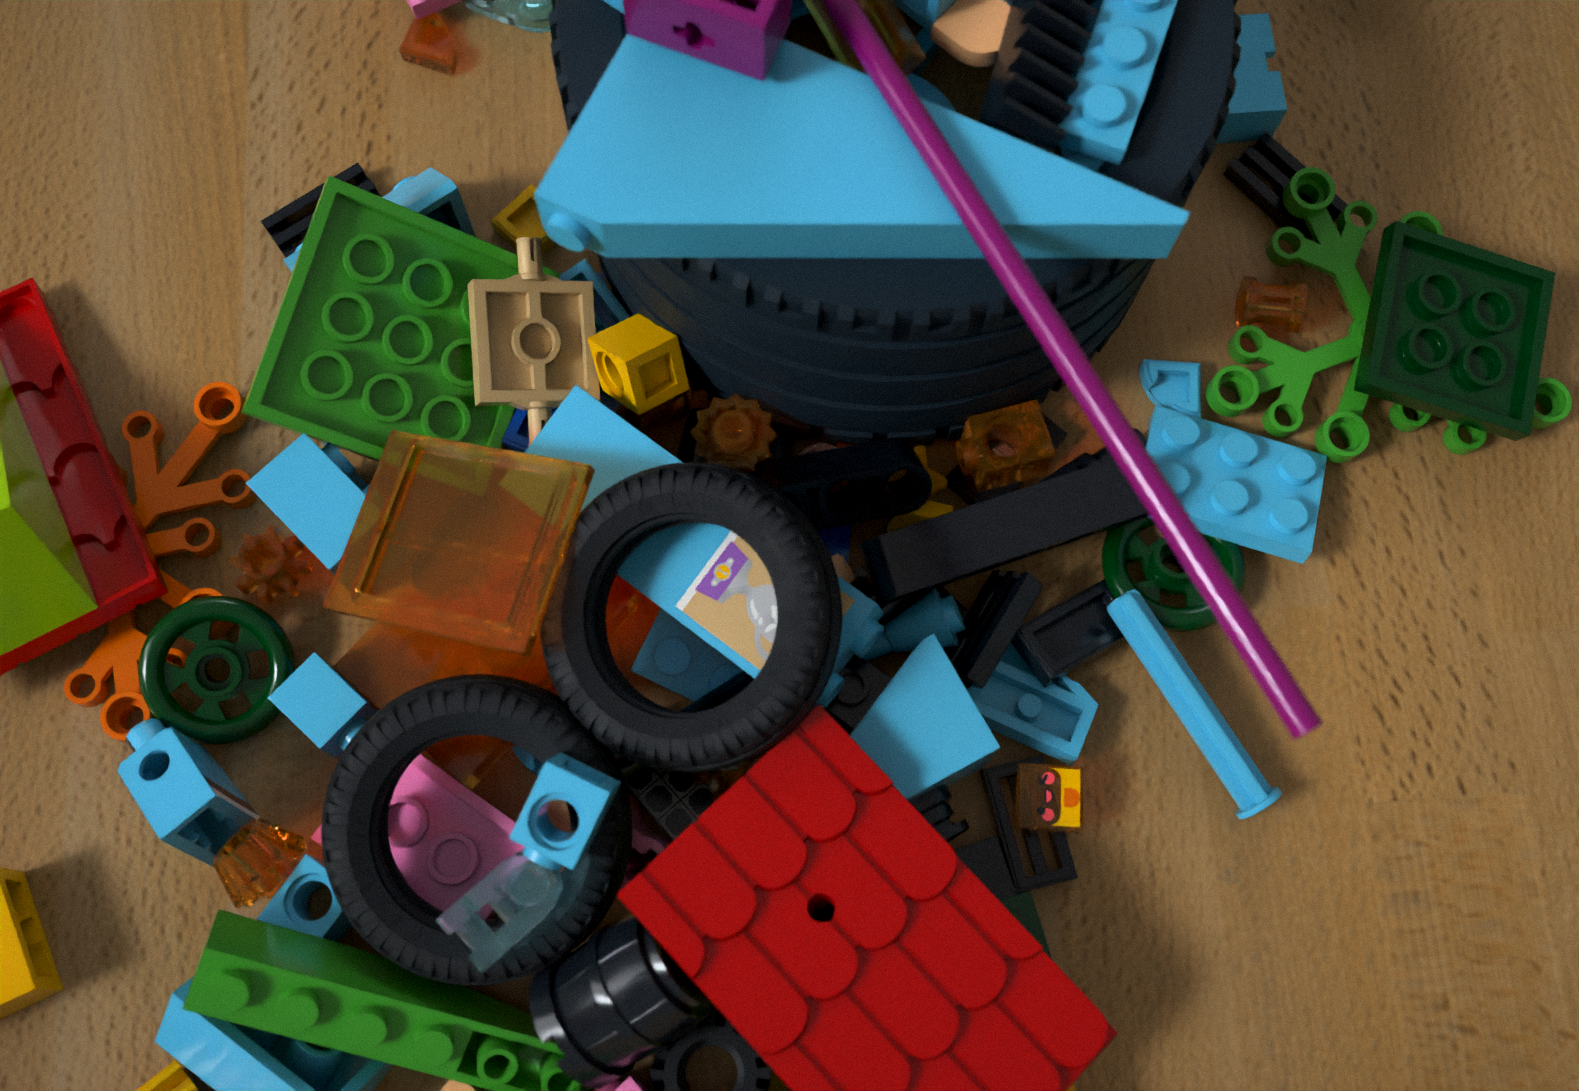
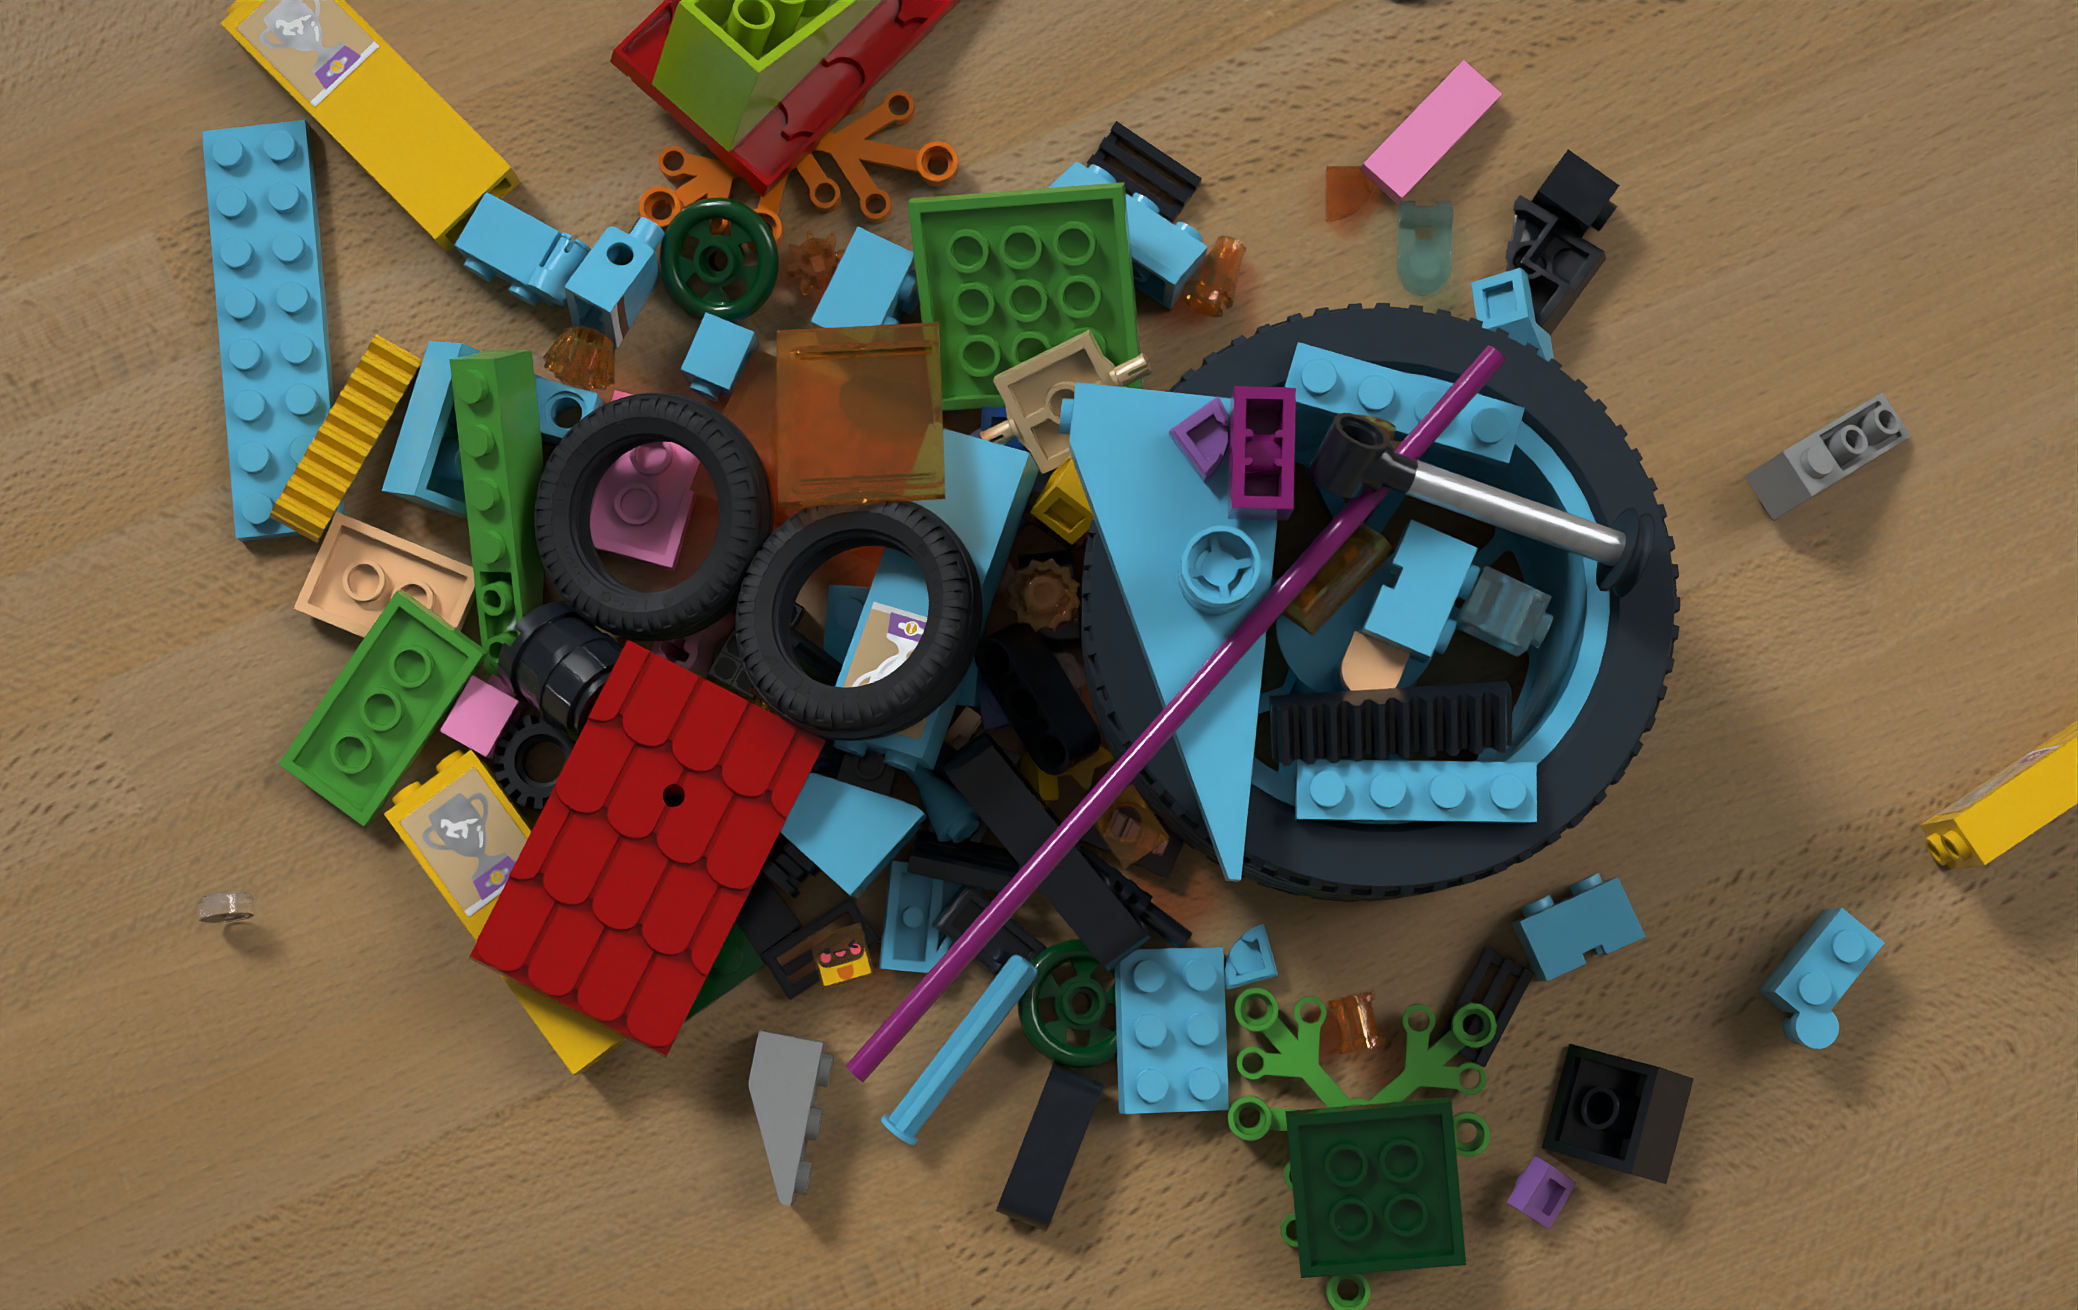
camera: 75 degrees right, 10 degrees up
clear light blue plate [435,851,563,973] -> none
yellow tile [491,184,556,253] -> none
medium azure brick [509,752,621,870] -> none
none -> medium azure hinge [454,192,591,308]
none -> light grey slope [748,1030,834,1206]
none -> black beam [996,1063,1104,1231]
none -> medium lavender tile [1169,396,1229,482]
none -> medium azure wheel [1178,525,1260,614]
none -> clear orange cone [1184,236,1246,317]
none -> medium lavender plate [1507,1156,1577,1229]
none -> black slope [1542,1044,1694,1184]

